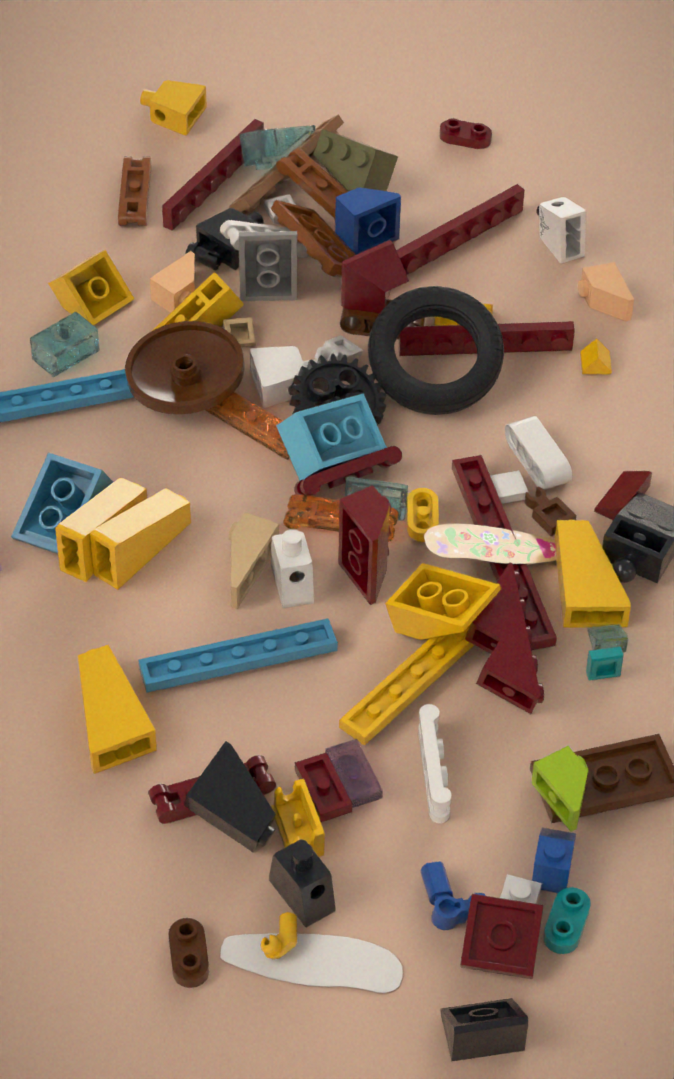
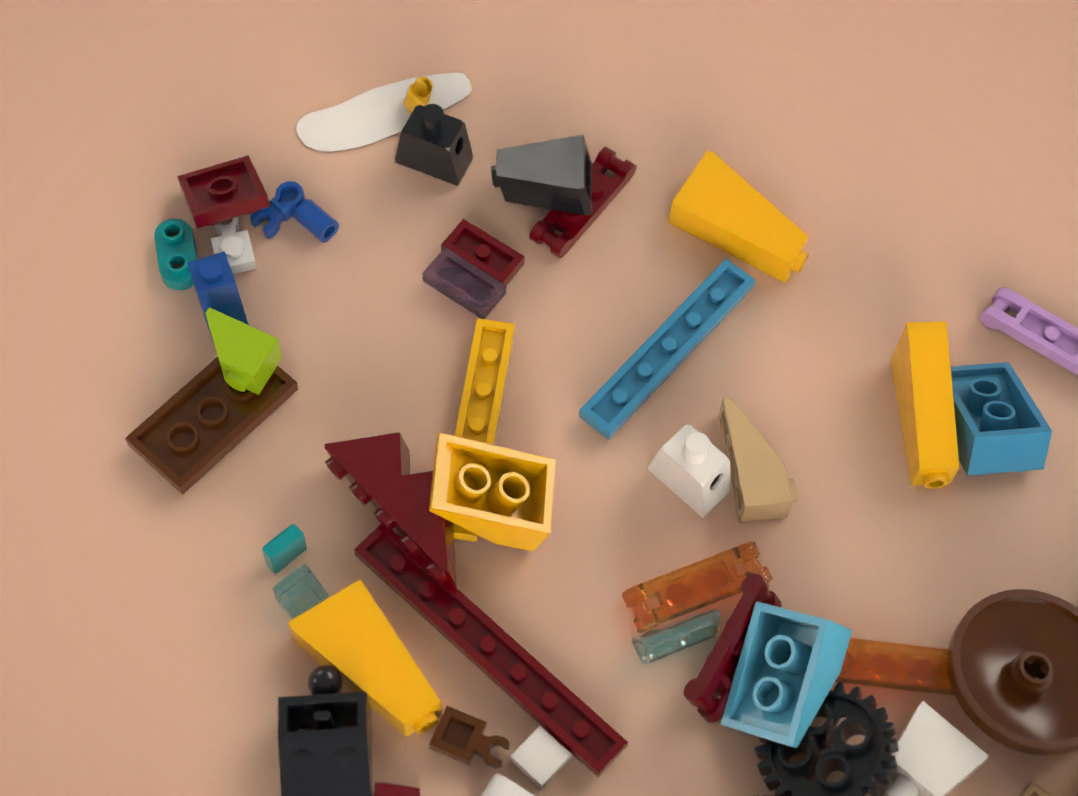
camera: 145 degrees right, 15 degrees up
yellow slope [90,488,191,590] -> none
reddish brown plate [168,918,209,988] -> none
yellow hinge [271,778,325,857] -> none
dark red slope [338,485,391,605] -> none
yellow plate [407,488,439,542] -> none
white plate [418,704,452,823] -> none
sticker [424,524,557,564] -> none
black slope [440,998,528,1061] -> none

